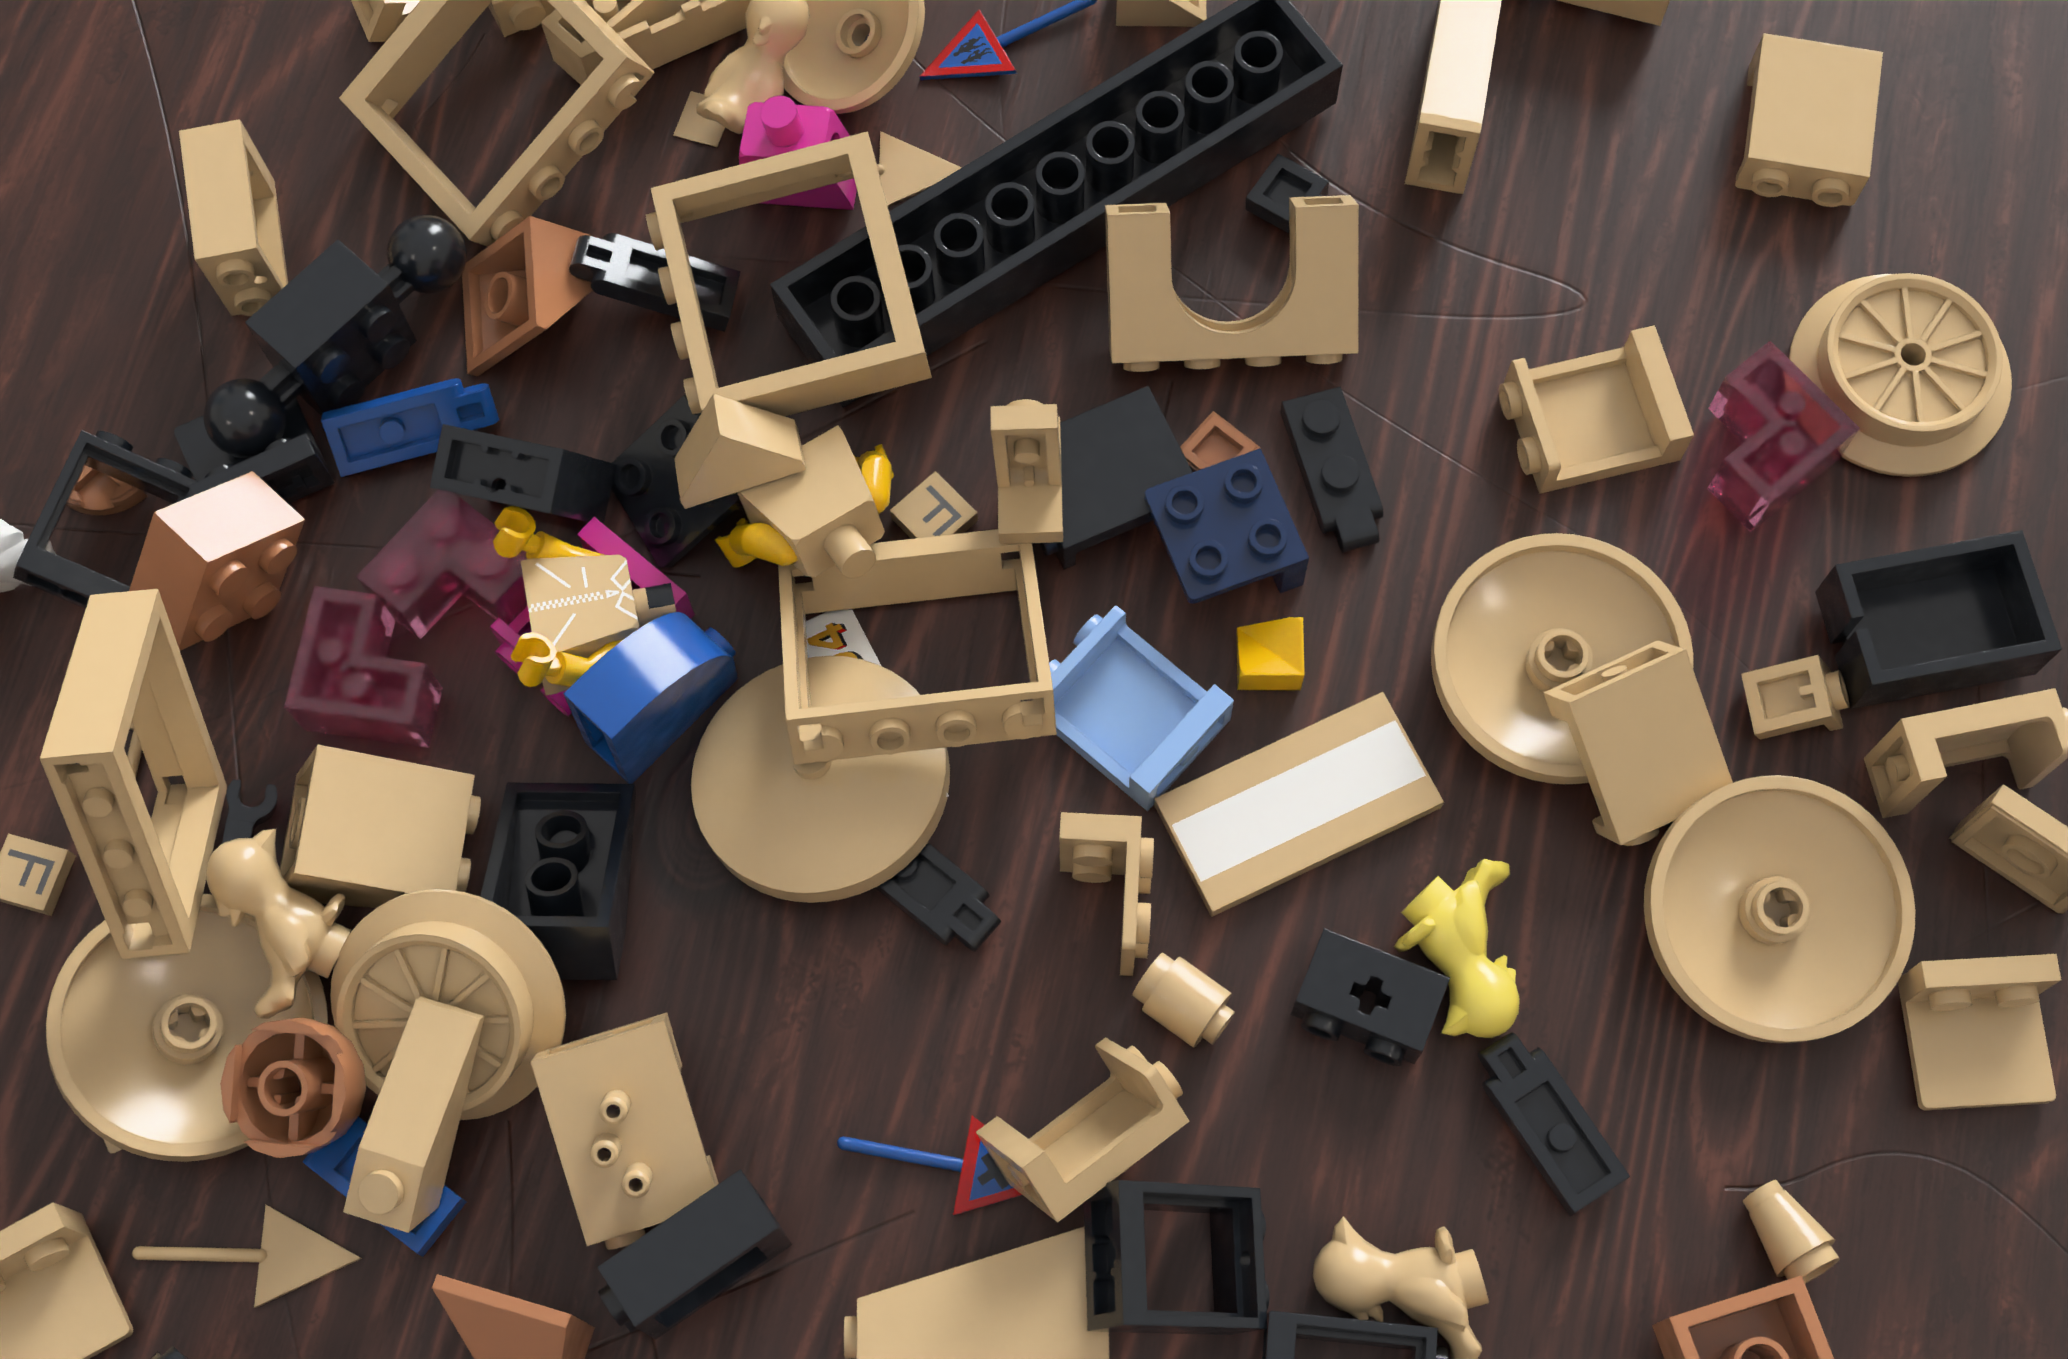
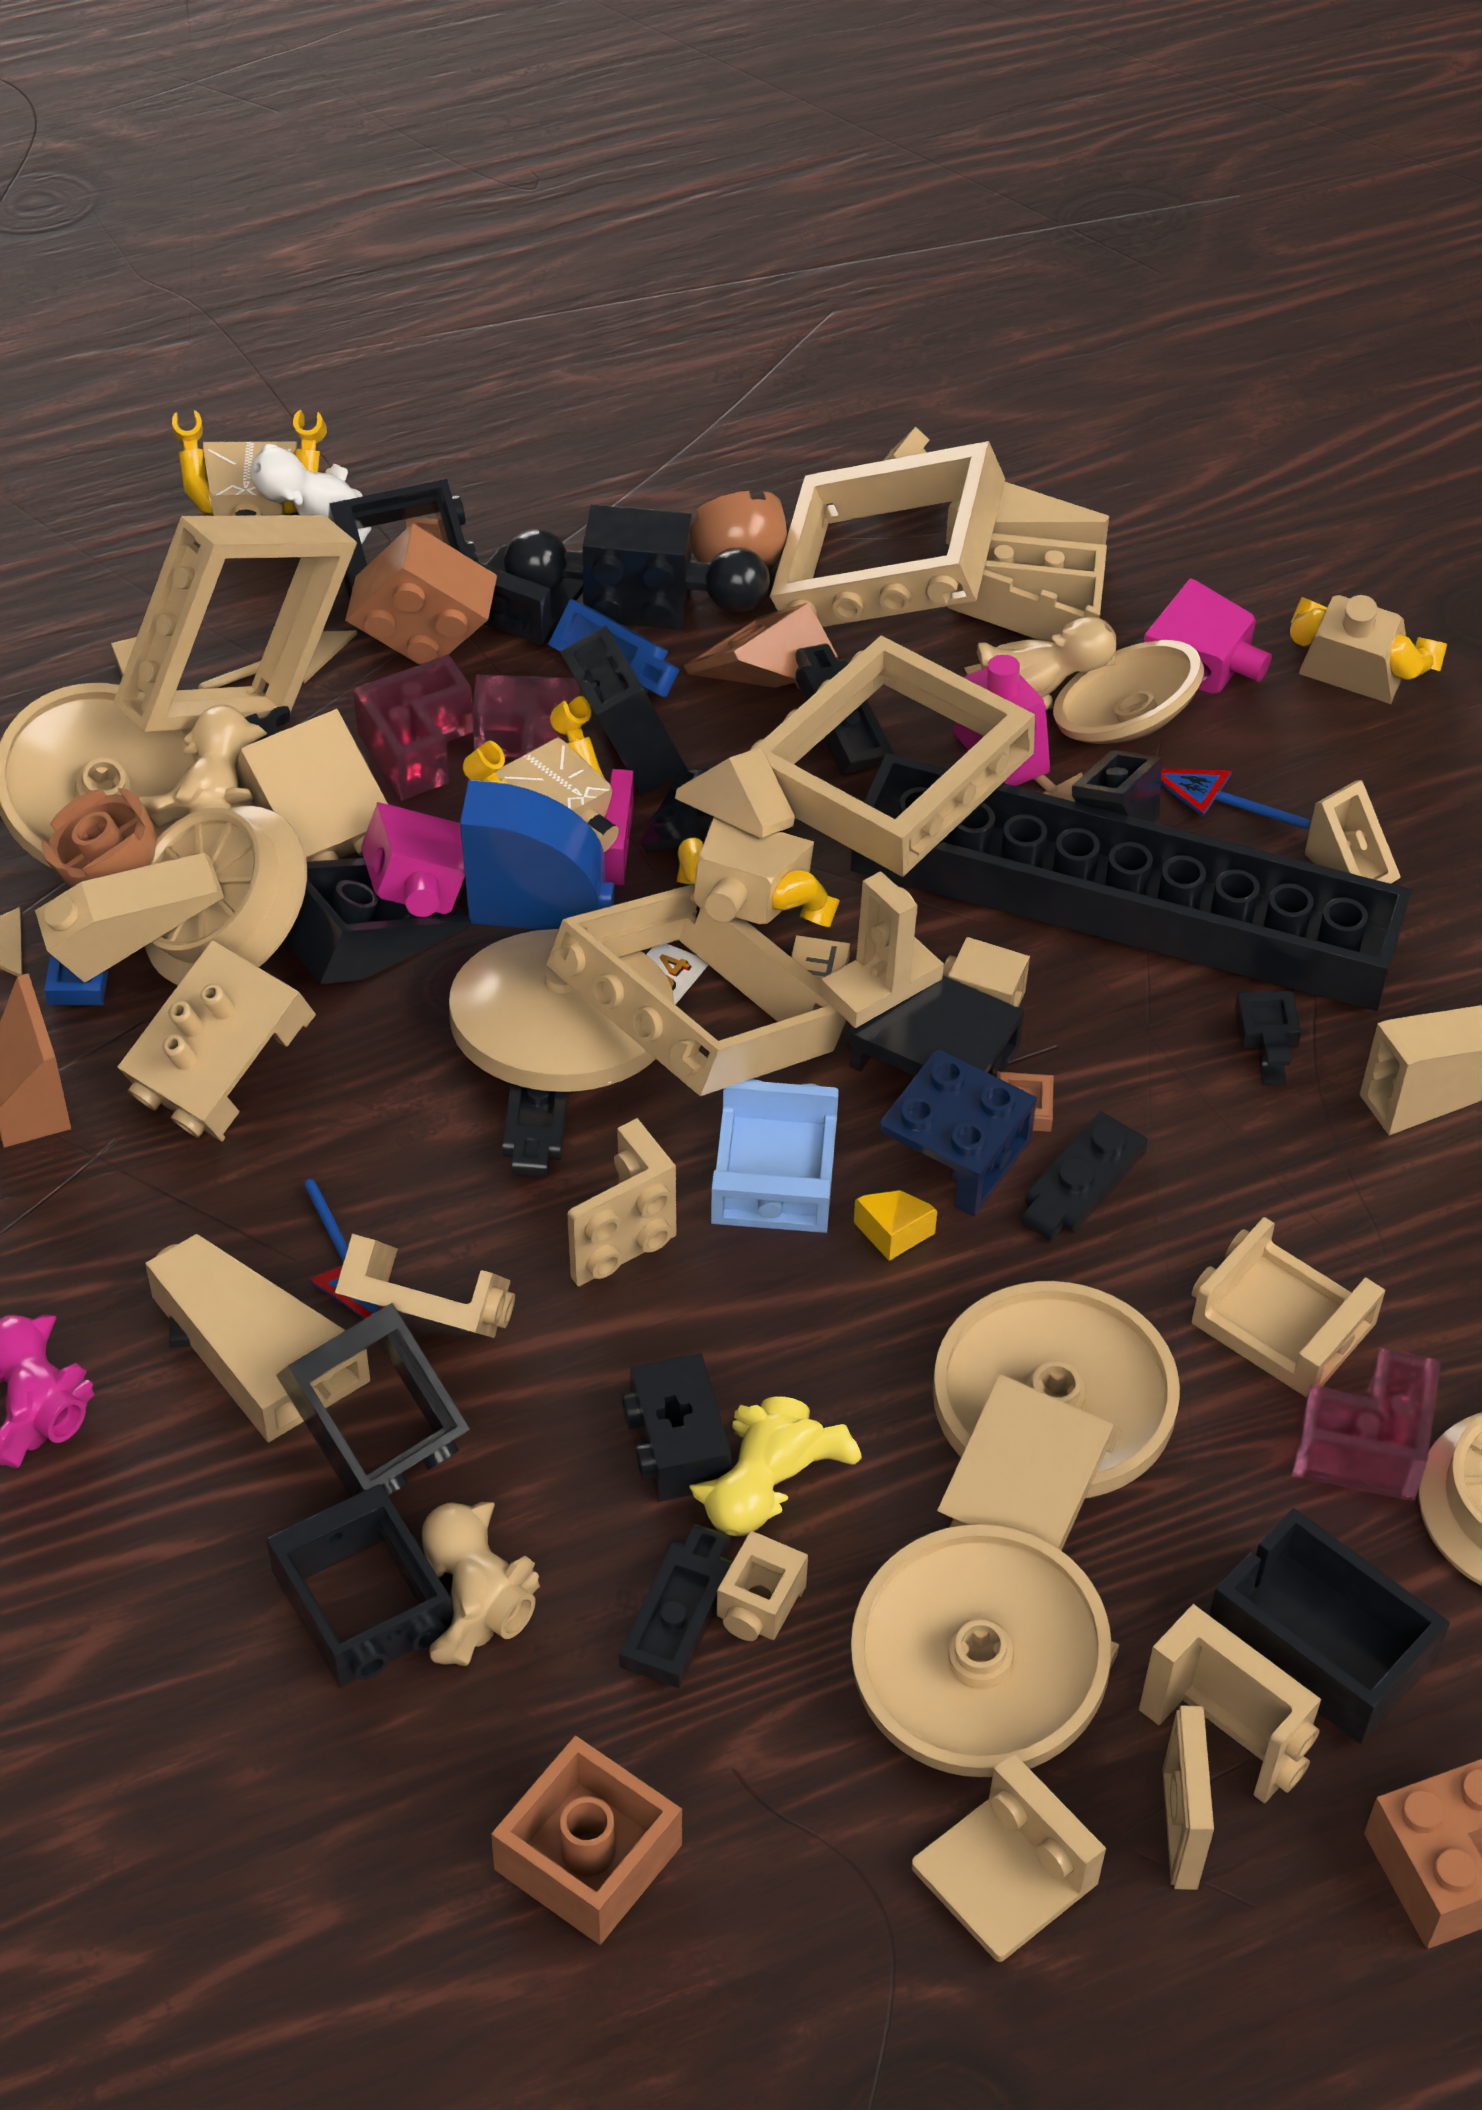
camera: 50 degrees right, 20 degrees down
tan window [179,119,288,316] -> none
black window [597,1169,792,1340] -> none
tan arch [1105,195,1359,372] -> none
tan brick [1132,952,1235,1048] -> none
tile [1154,692,1444,917] -> none
tan bracket [1741,655,1849,740] -> none
tan cone [1743,1180,1840,1284] -> none
none -> dark pink torso [361,802,465,917]
none -> nougat cylinder [691,491,787,570]
none -> tan brick [717,1531,808,1641]
none -> tan brick [943,937,1030,1007]
none -> black slope [1072,750,1162,822]

